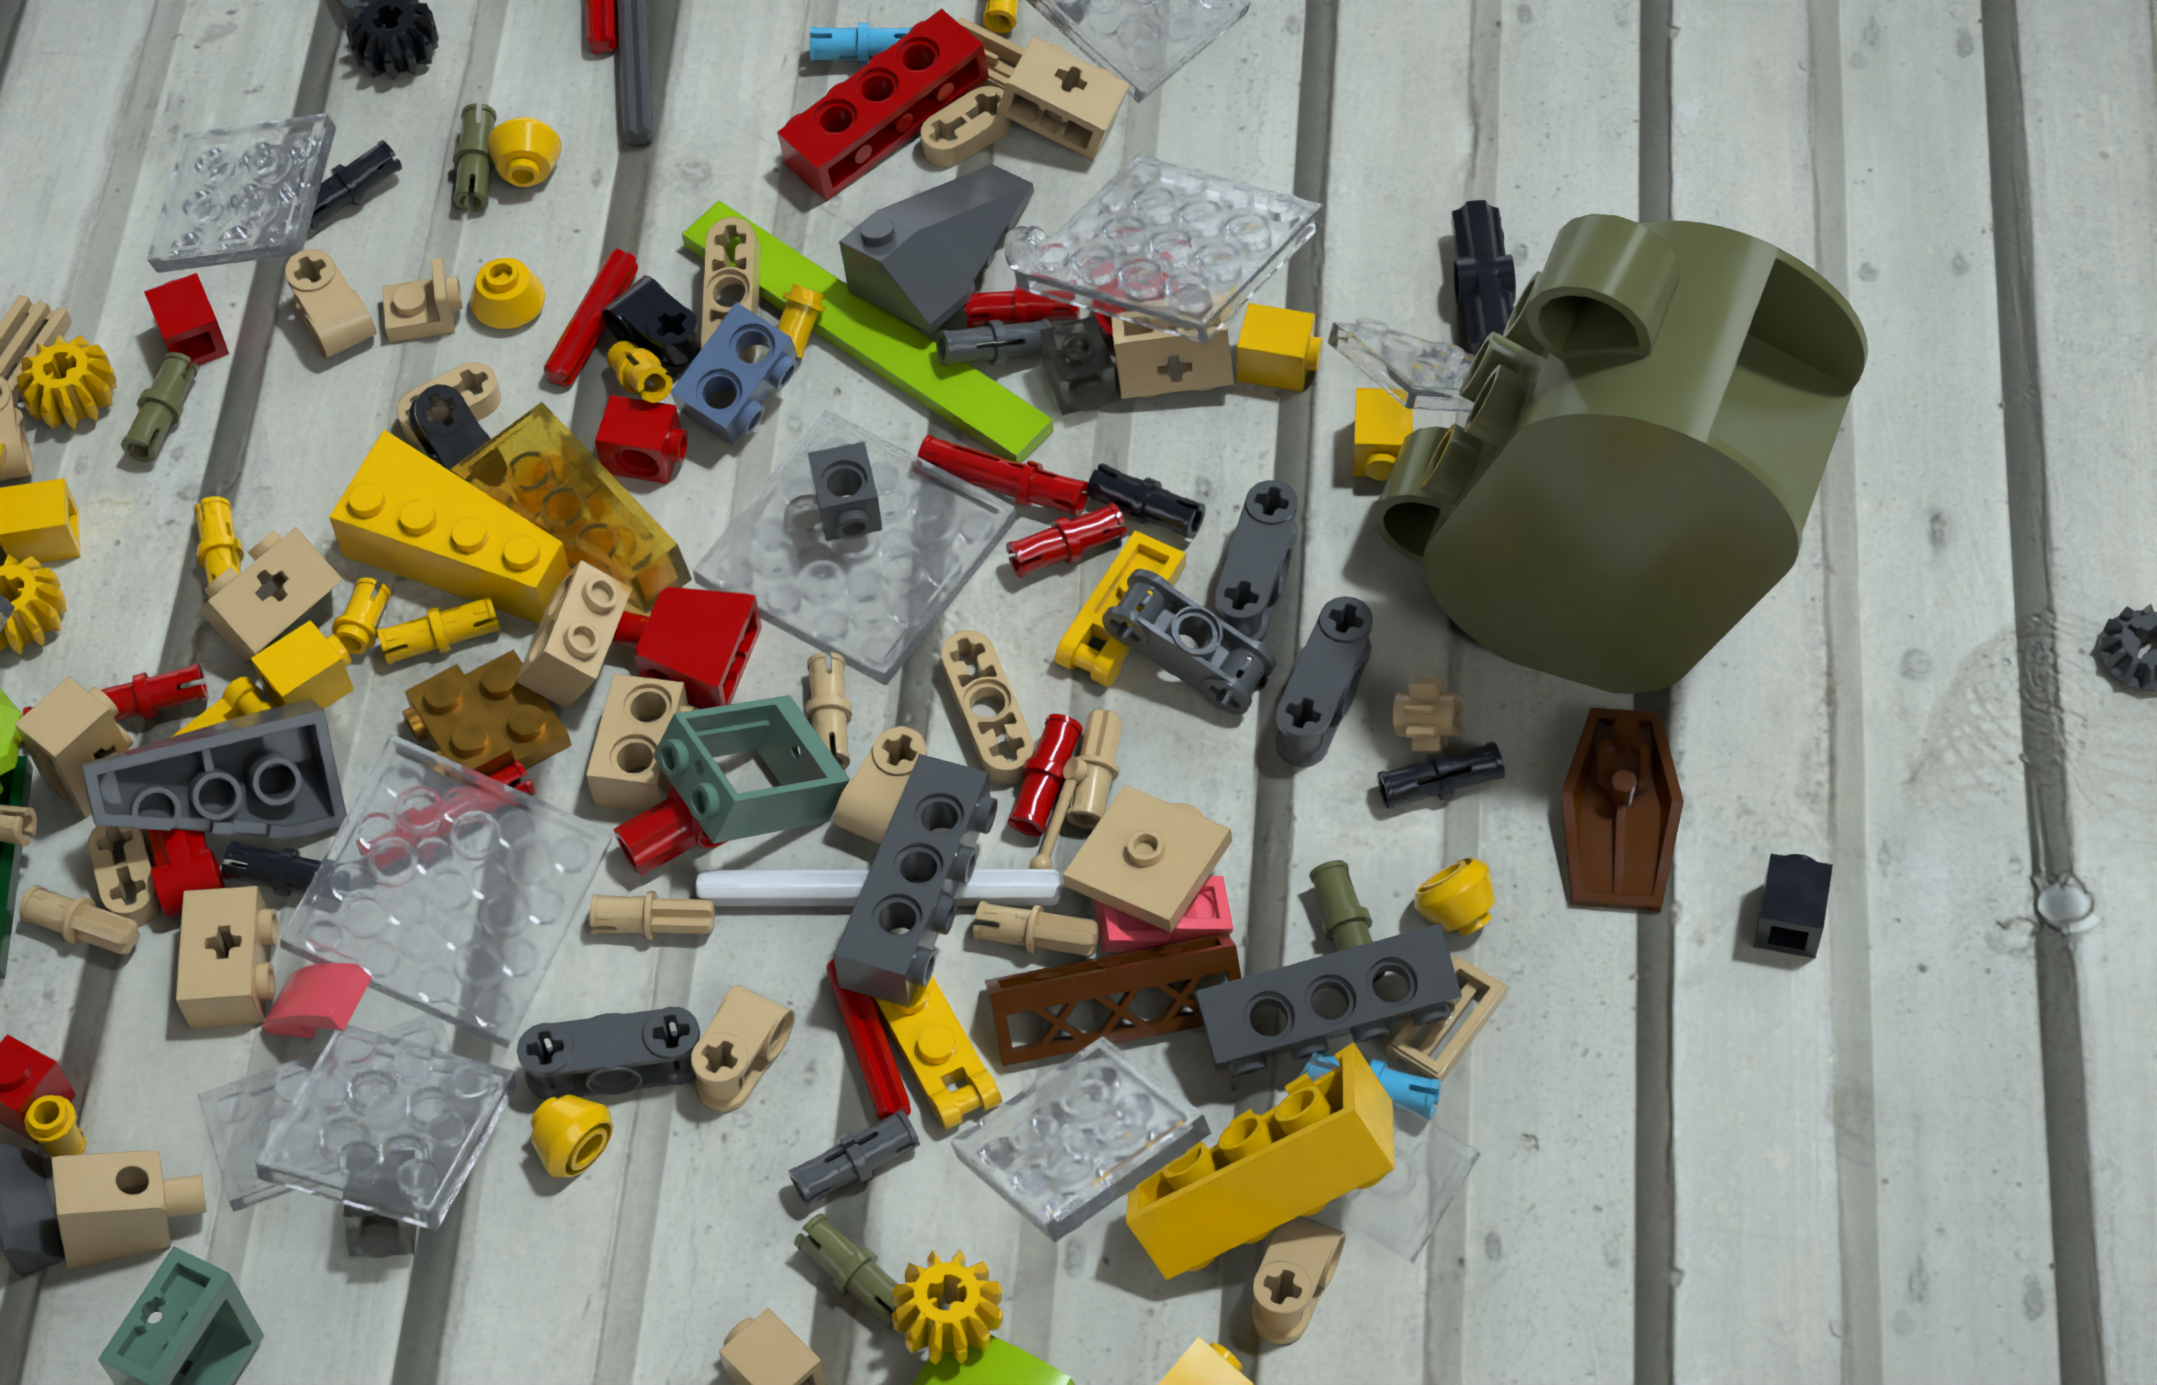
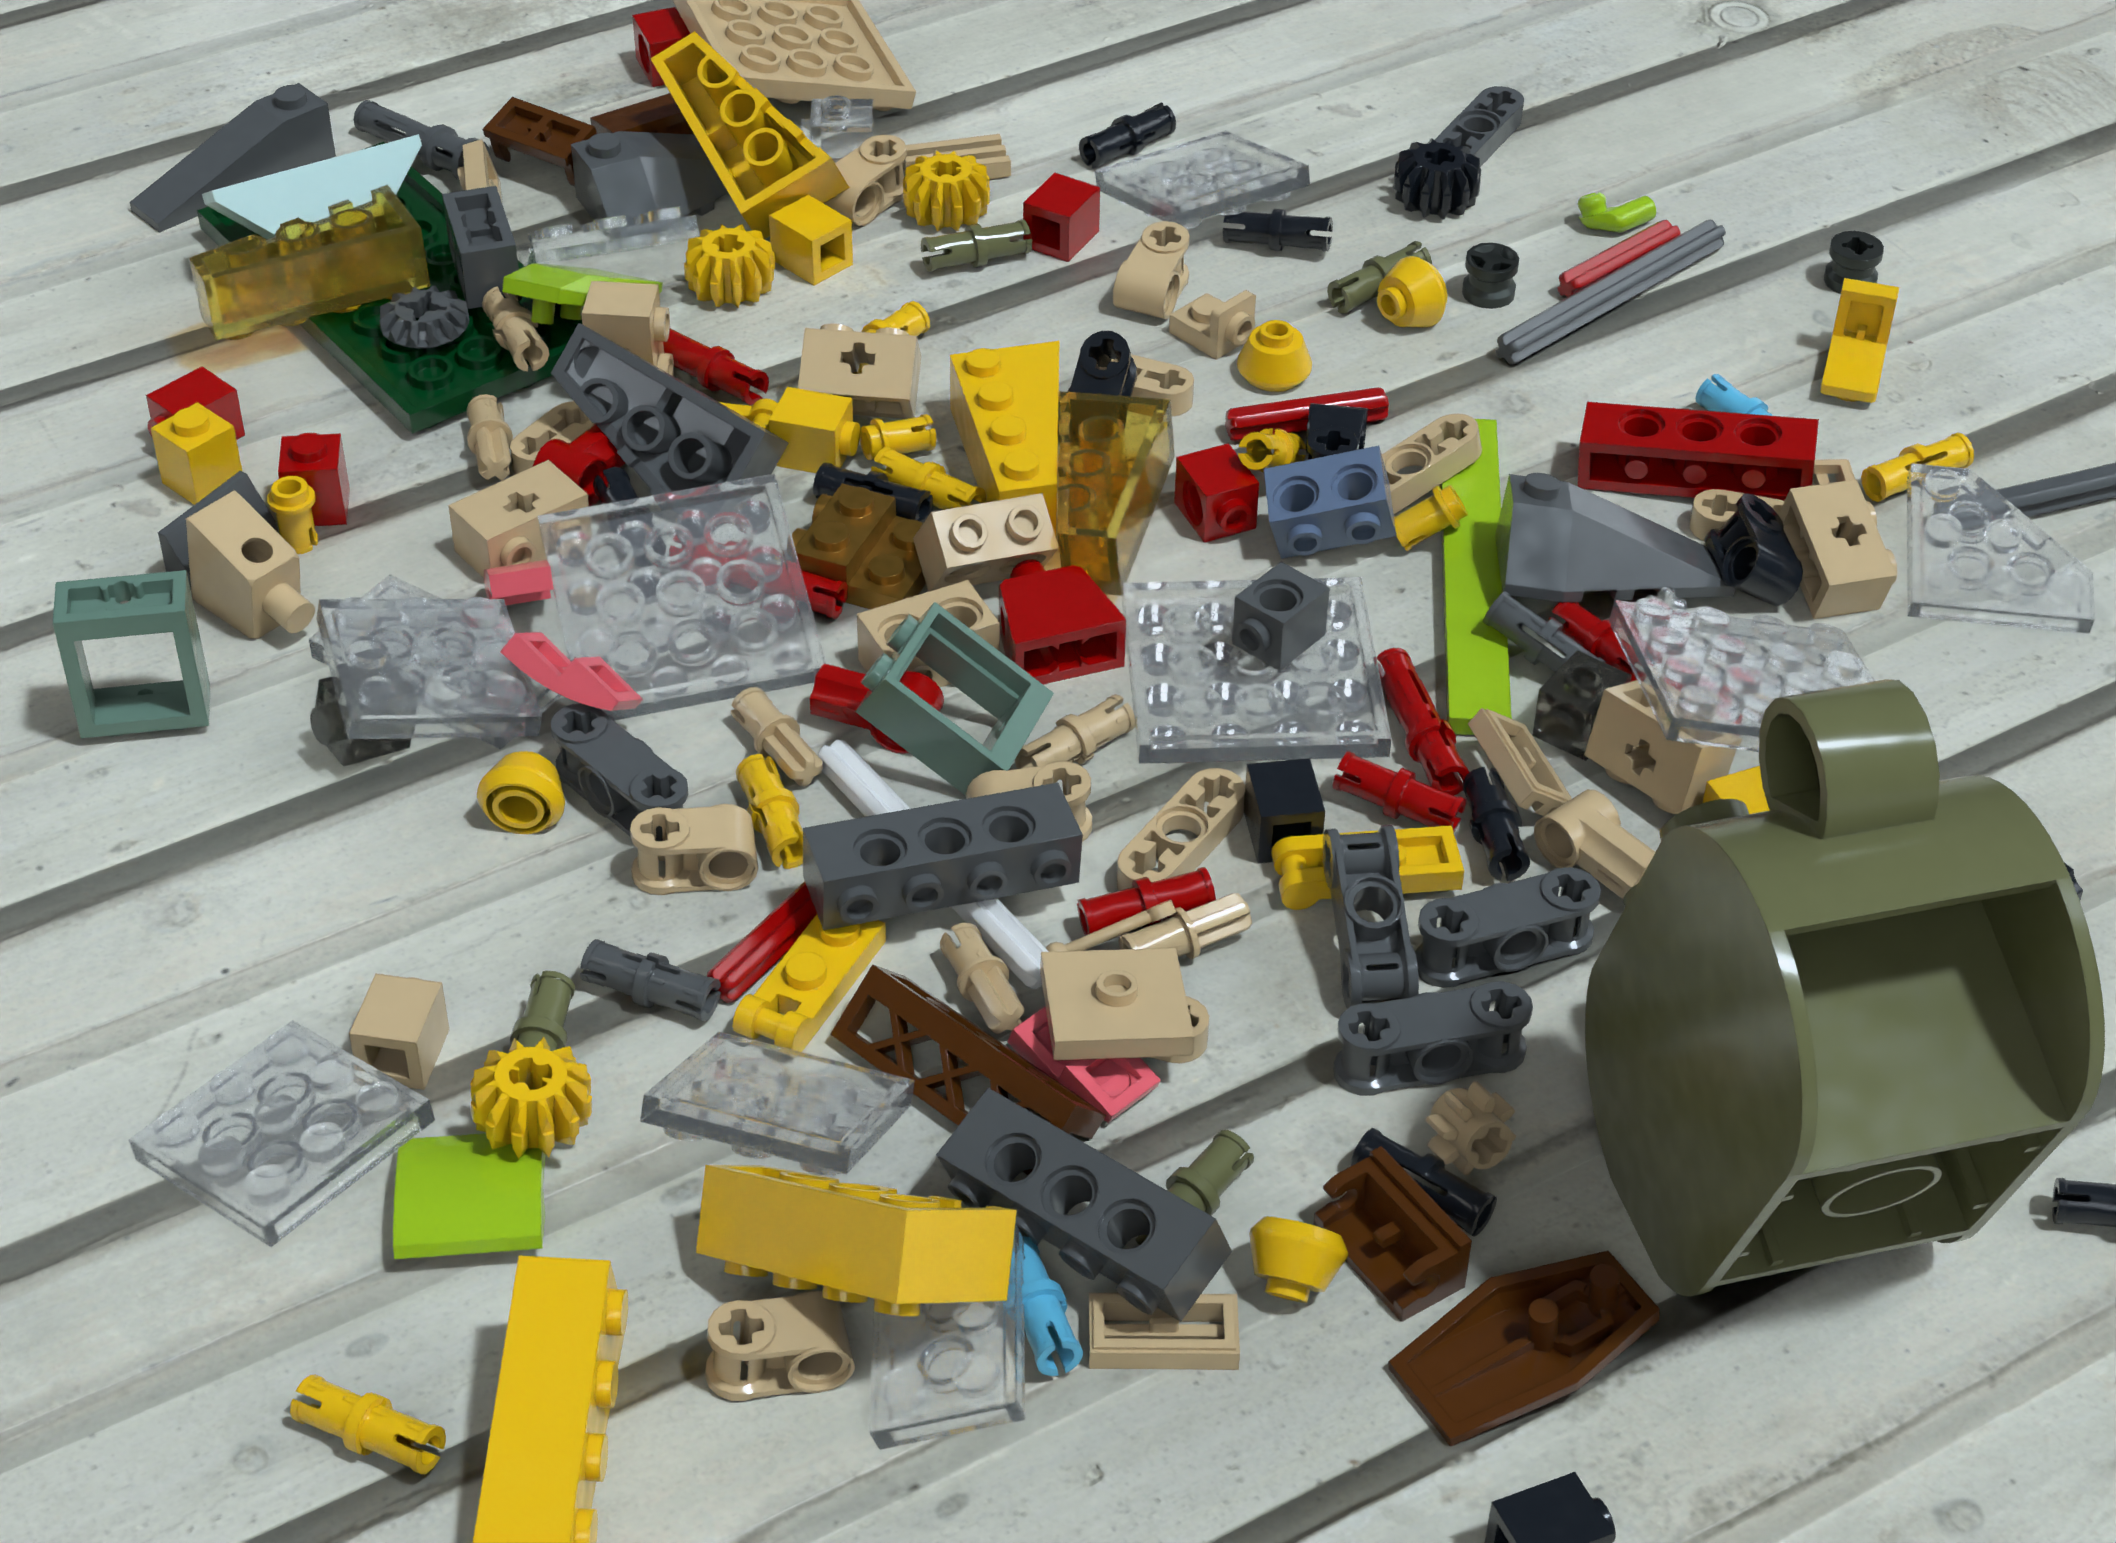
camera: 50 degrees right, 15 degrees down
none -> coral slope [500,632,643,711]
none -> yellow pin [736,754,803,869]
none -> black pin [813,462,933,523]
none -> black pin [1079,103,1176,169]
none -> black brick [1244,758,1325,864]
none -> reddish brown hinge [1313,1146,1472,1322]
none -> pearl dark grey wheel [1462,243,1520,309]
none -> tan tile [1468,708,1572,816]
none -> tan piece [1534,789,1655,899]
none -> black piece [1704,493,1803,606]

